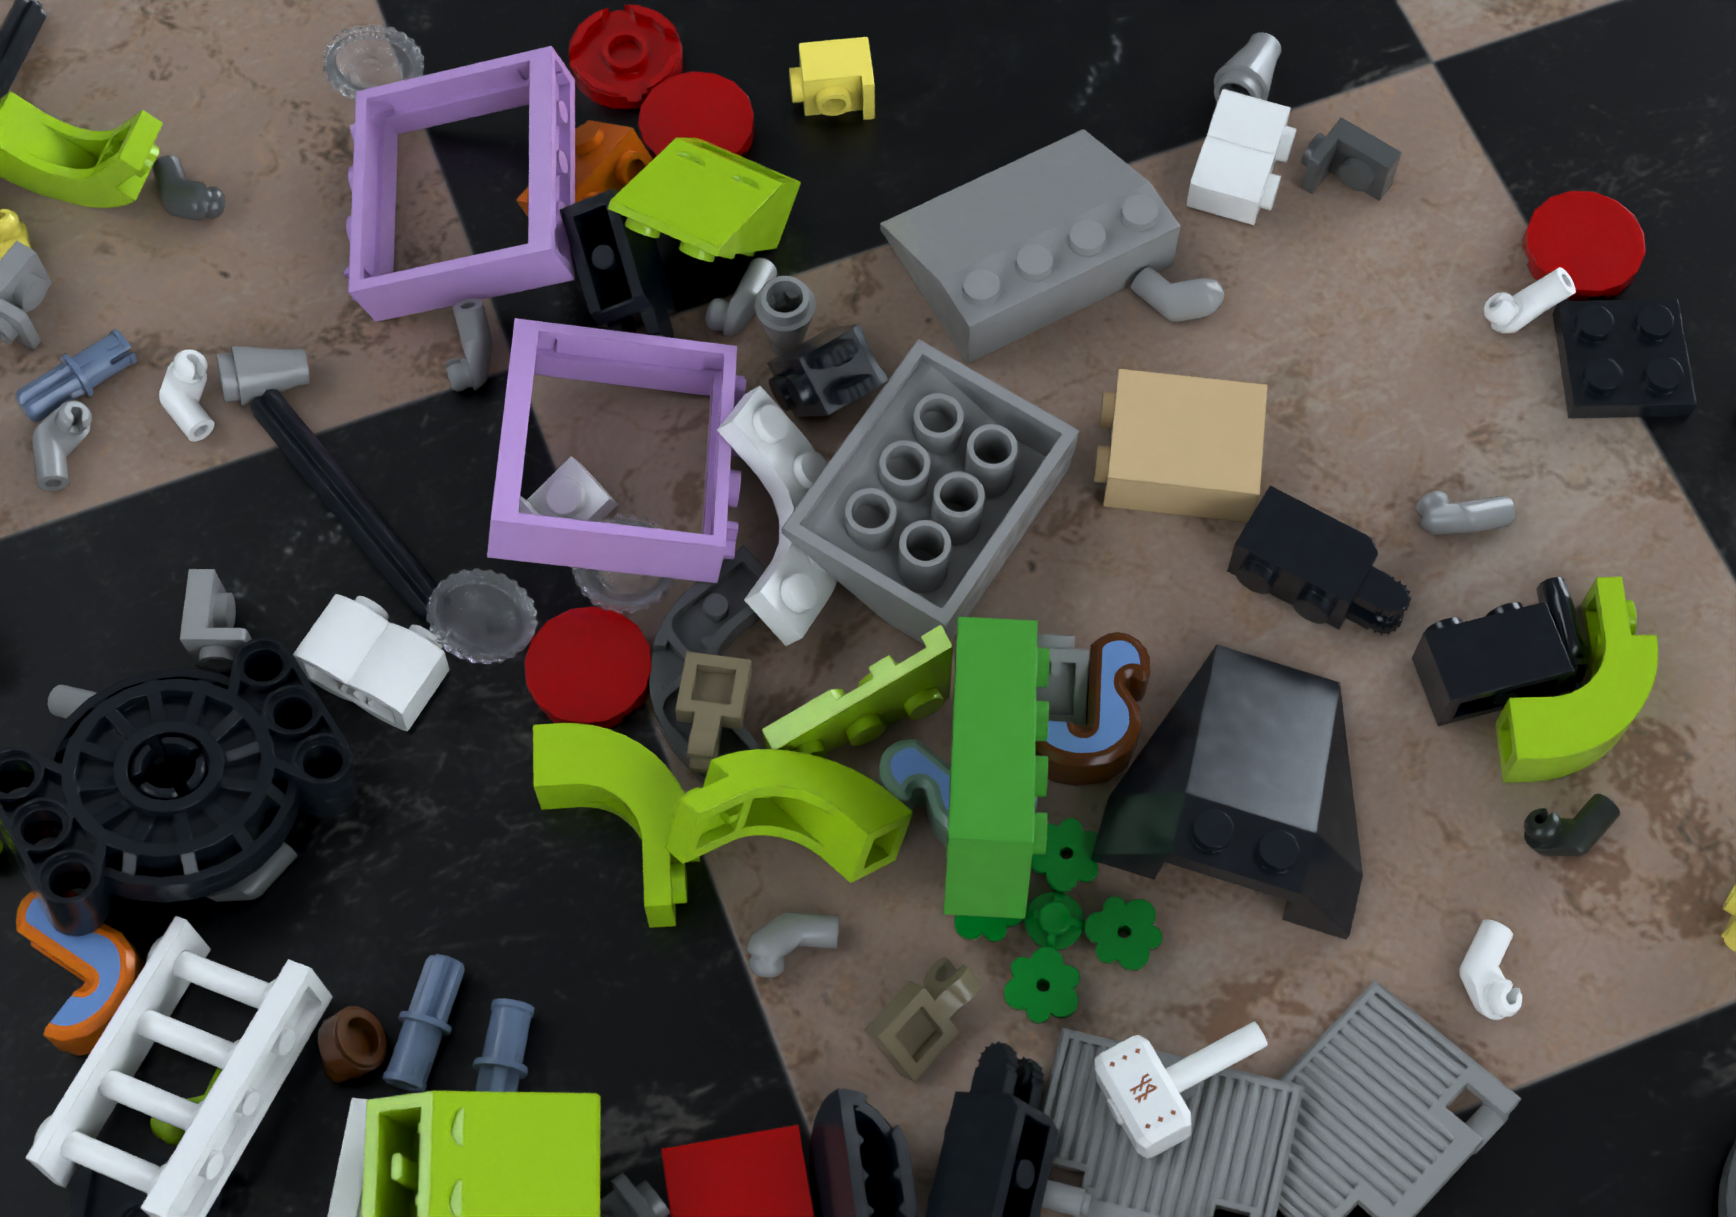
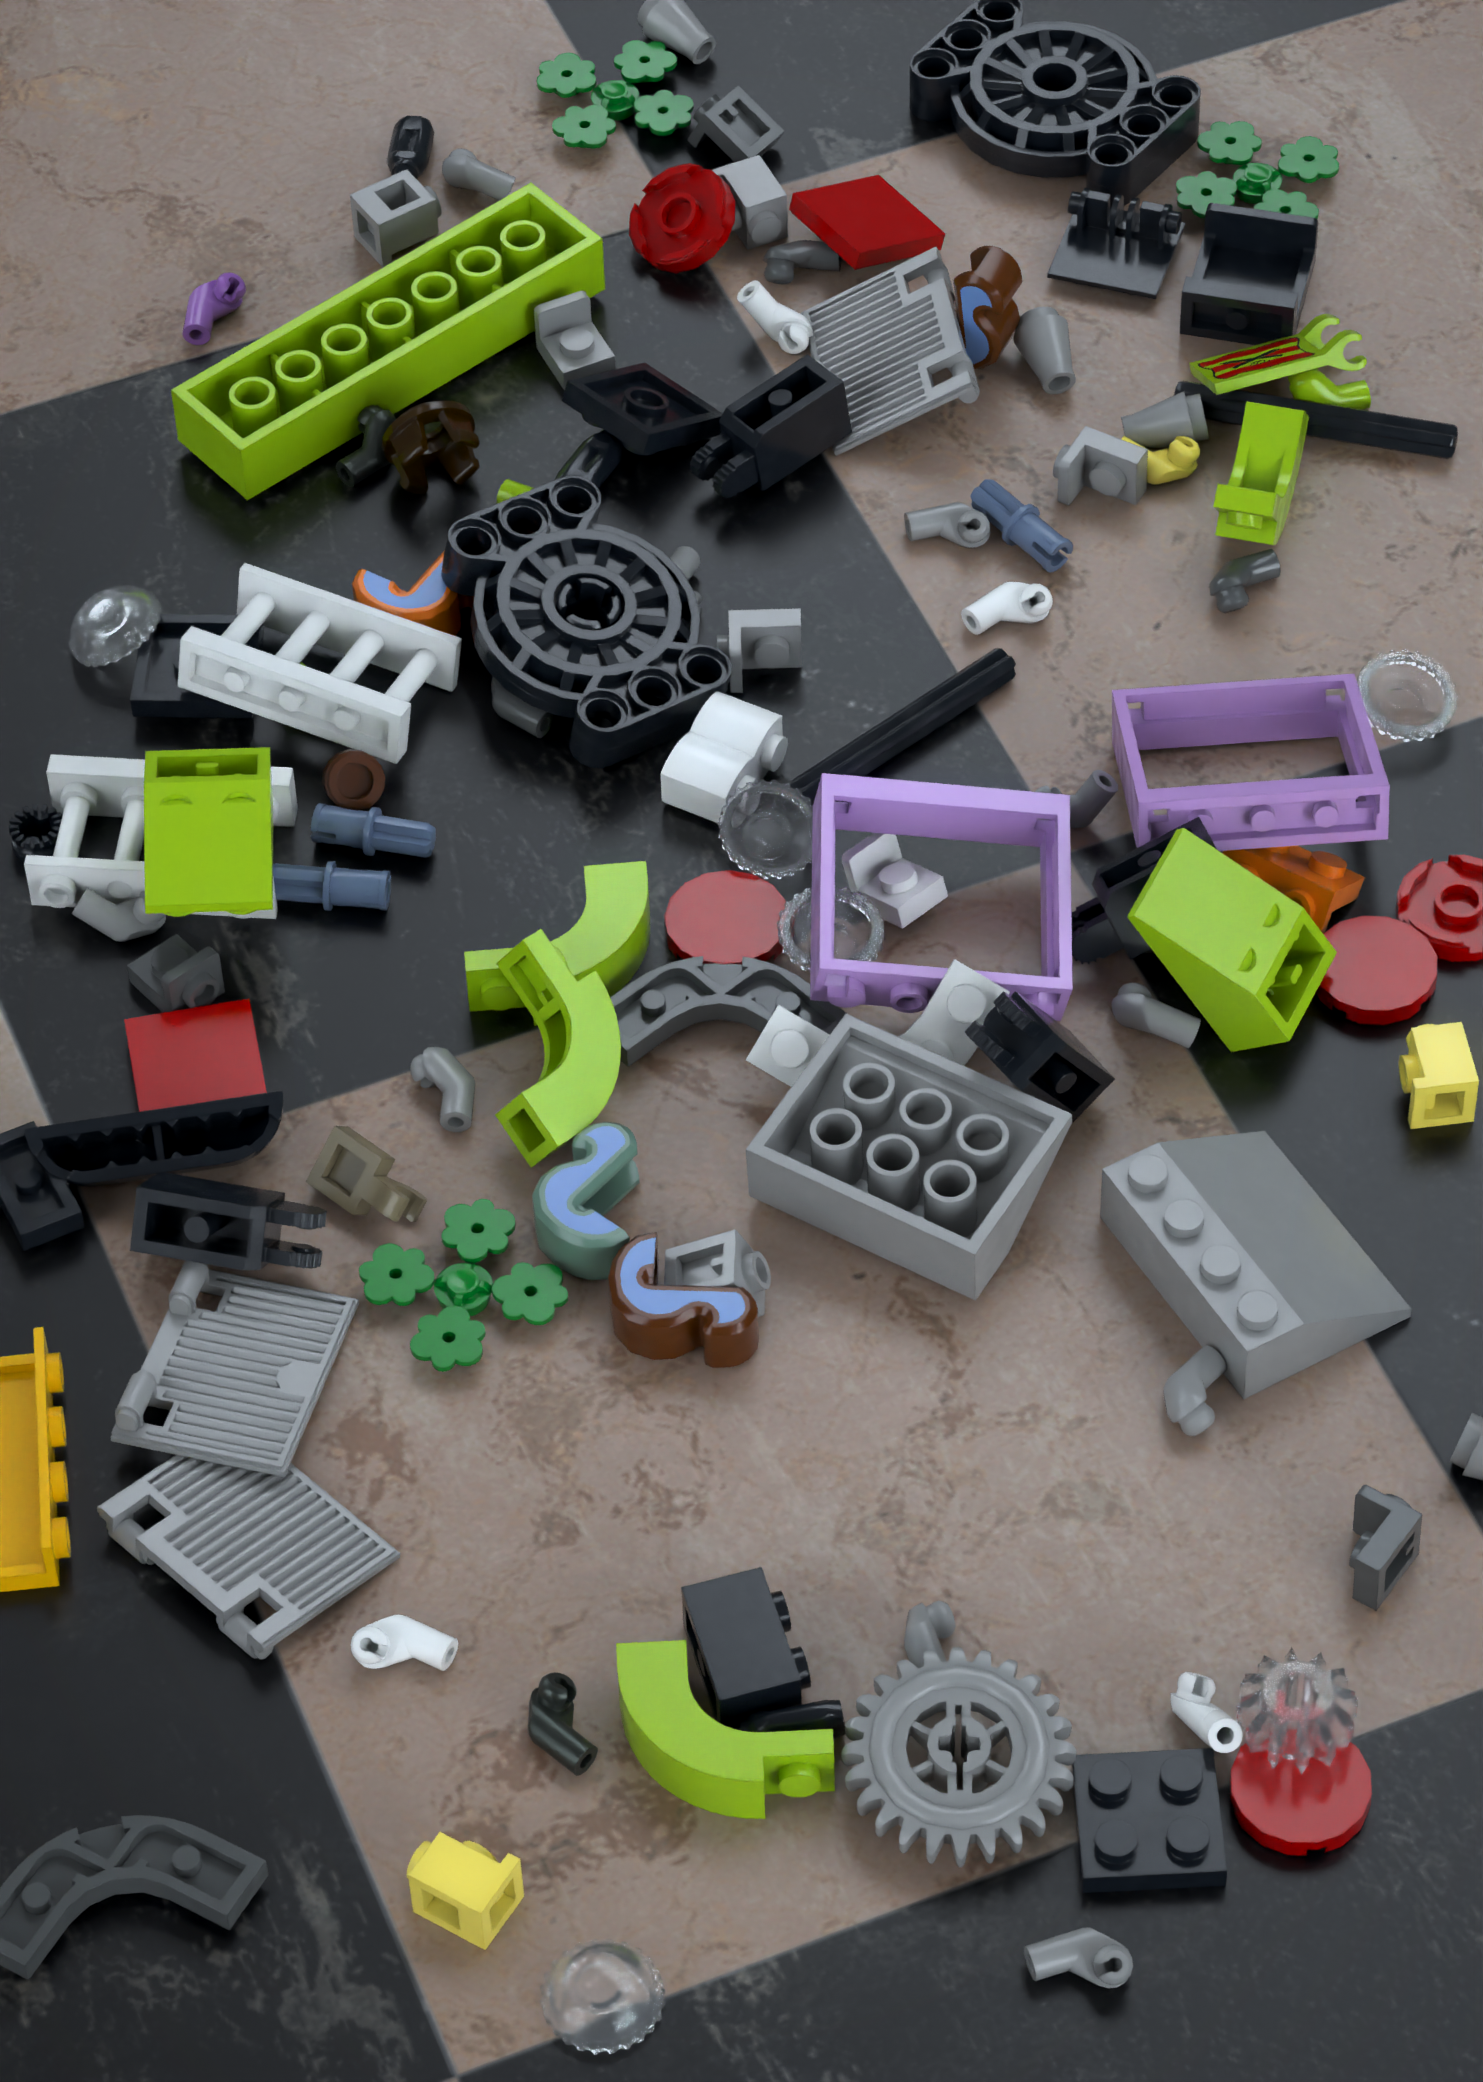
camera: 90 degrees right, 15 degrees down
light grey cone [216,346,310,406] -> none
dark tan plate [675,651,752,773] -> none
light grey cone [754,276,816,355] -> none
lime wing [762,625,953,758] -> none
bright green wedge [944,617,1050,919] -> none
black wedge [1091,645,1363,940] -> none
tan brick [1094,369,1268,522] -> none
white piece [1095,1021,1268,1159] -> none
white brick [1186,89,1297,225] -> none
black hinge [1227,485,1411,635] -> none
none -> light grey gear [841,1647,1077,1868]
none -> clear gear [1236,1647,1358,1774]

